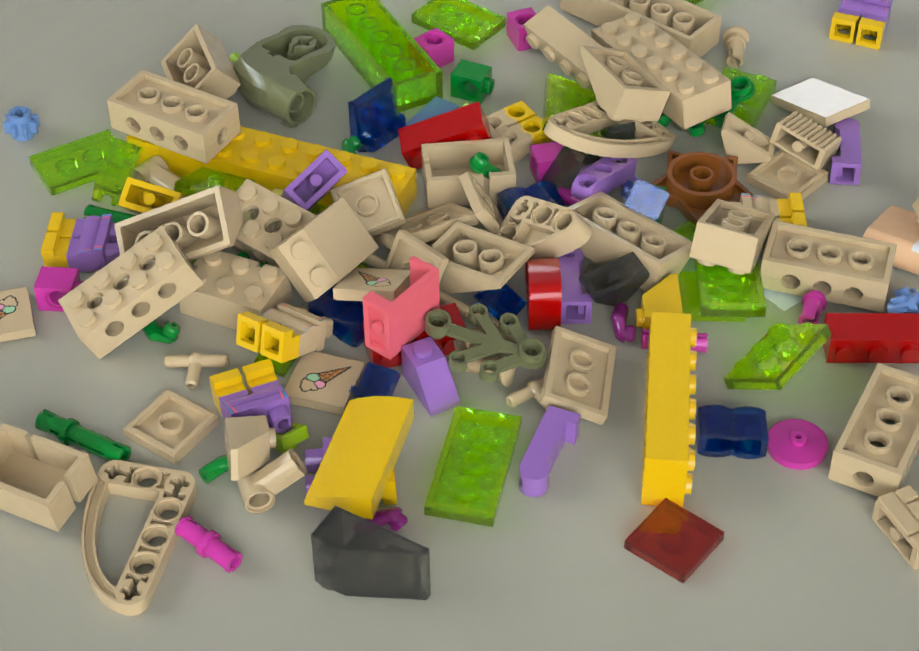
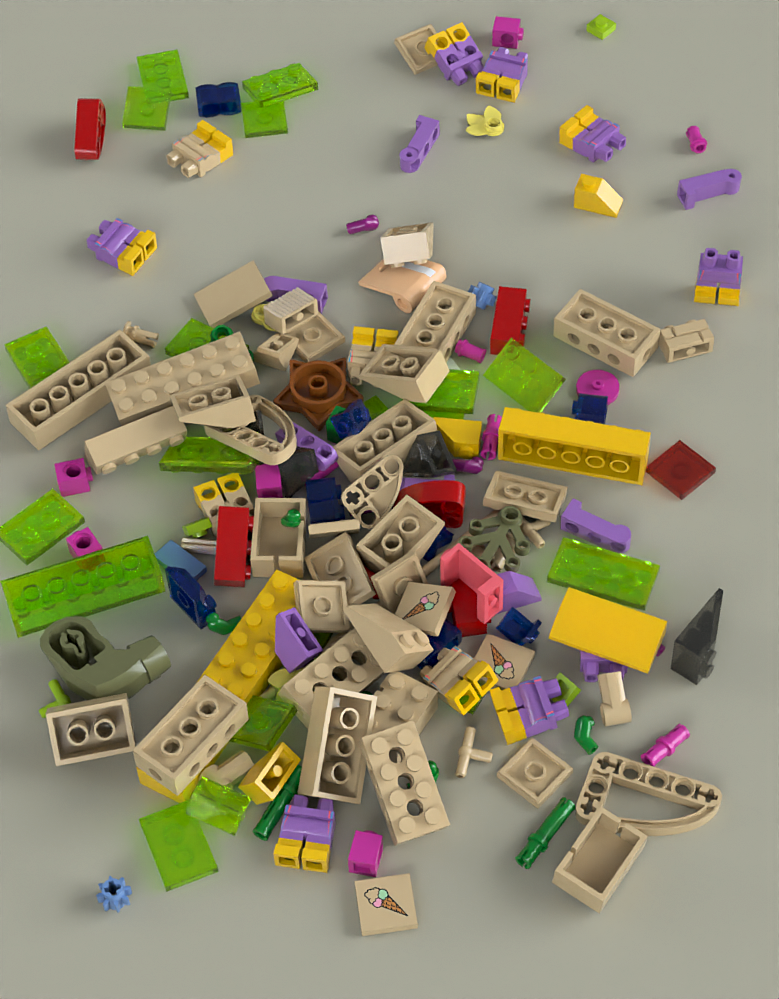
camera: 80 degrees left, 10 degrees up
tan slope [225,415,276,481] -> none
green brick [450,59,495,104] -> none

